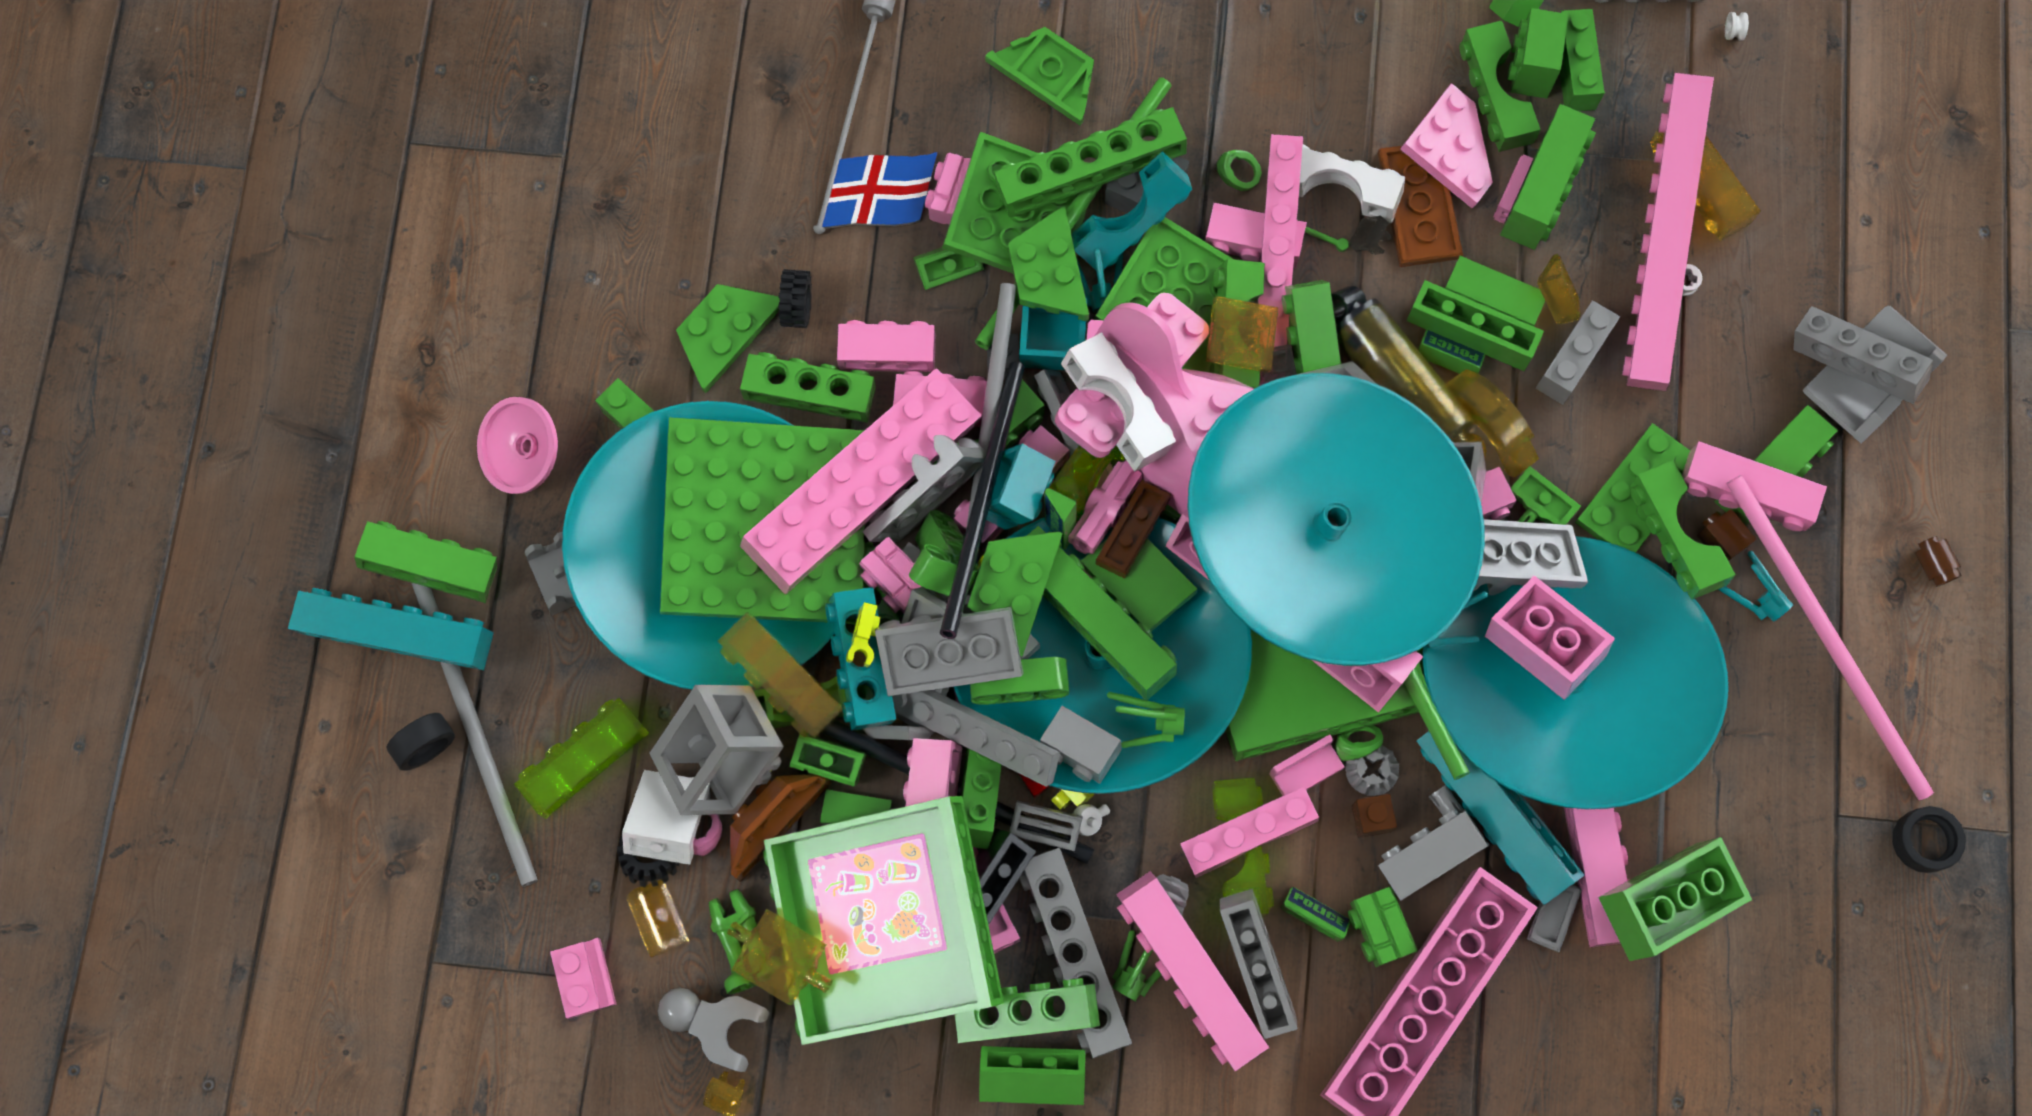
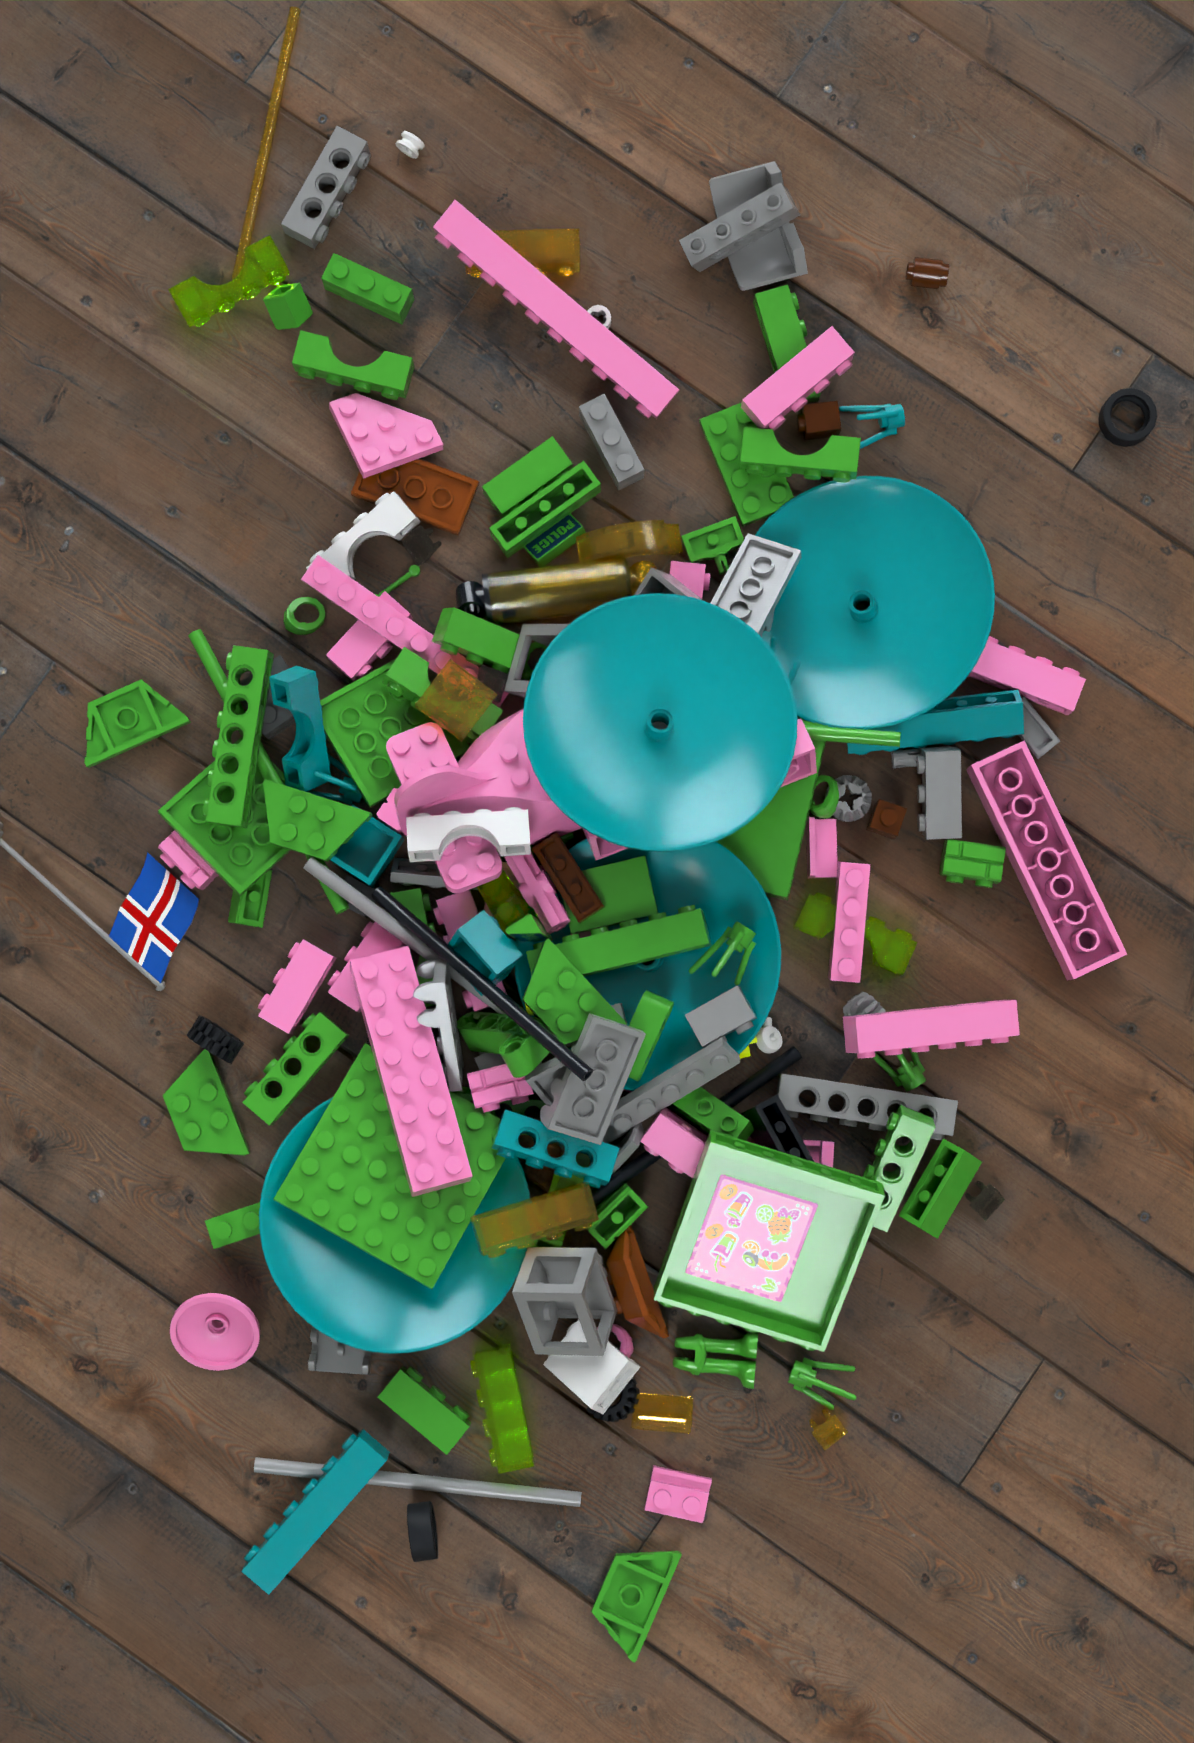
camera: 60 degrees left, 10 degrees up
bright green brick [354,521,497,603] -> none
light grey piece [657,988,770,1072] -> none
clear yellow plate [727,909,833,1005] -> none
bright green tile [820,789,893,825] -> none
neon yellow plate [846,602,880,667] -> none
light grey tile [1010,800,1083,851] -> none
light grey brick [1220,888,1298,1039] -> none
bright green slope [1280,887,1351,942] -> none
bright pink brick [1485,576,1615,700] -> none
bright pink tile [1493,154,1534,224] -> none
bright green brick [1500,104,1596,250] -> none
bright green brick [1507,8,1569,99] -> none
clear yellow slope [1537,254,1581,325] -> none
bright green brick [1598,837,1752,961] -> none
bright pink piece [1726,475,1934,800] -> none
none -> bright green brick [377,1366,471,1455]
none -> bright green wing [591,1551,682,1663]
none -> bright green plant [788,1357,856,1410]

